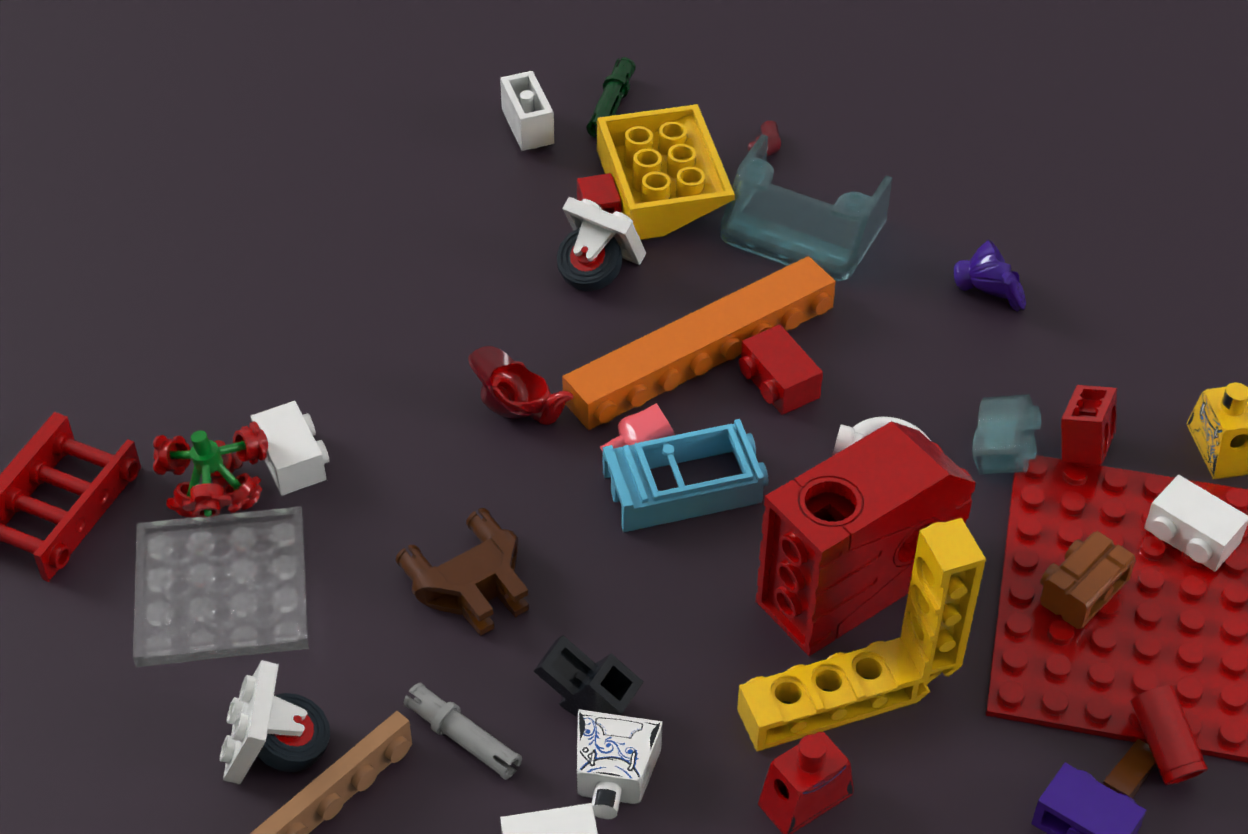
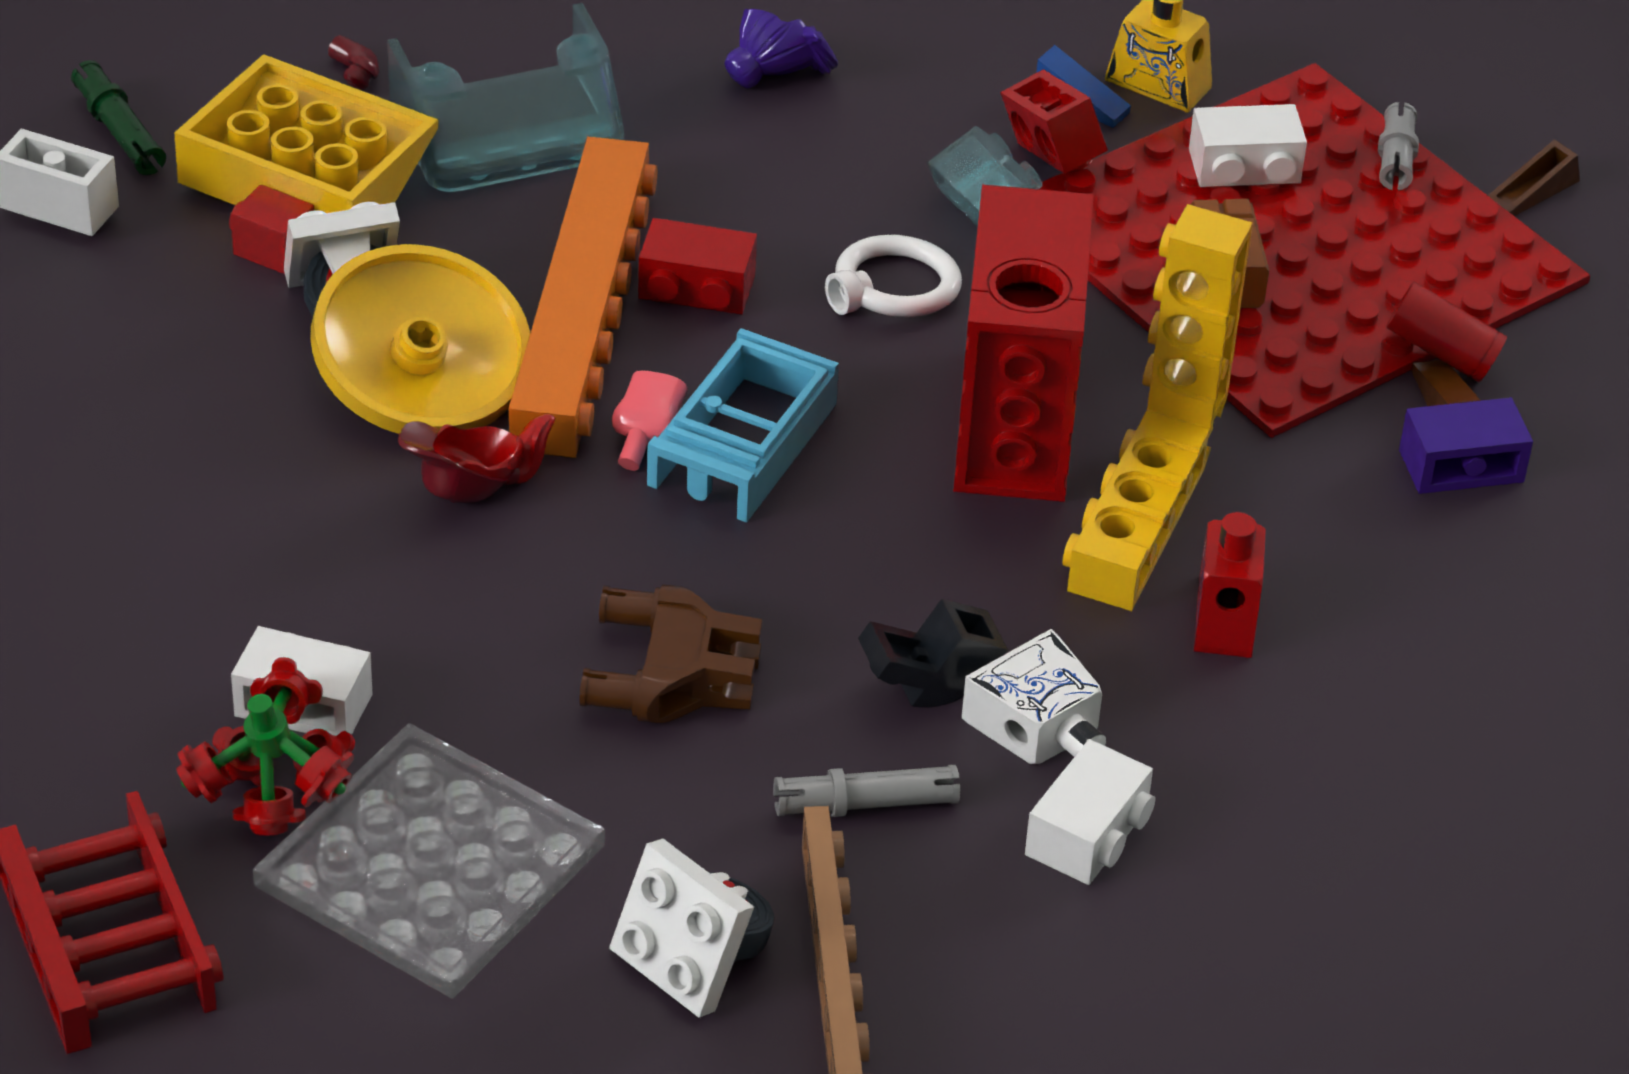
camera: 50 degrees left, 5 degrees down
none -> yellow dish [310,244,530,434]
none -> blue piece [1036,45,1131,128]

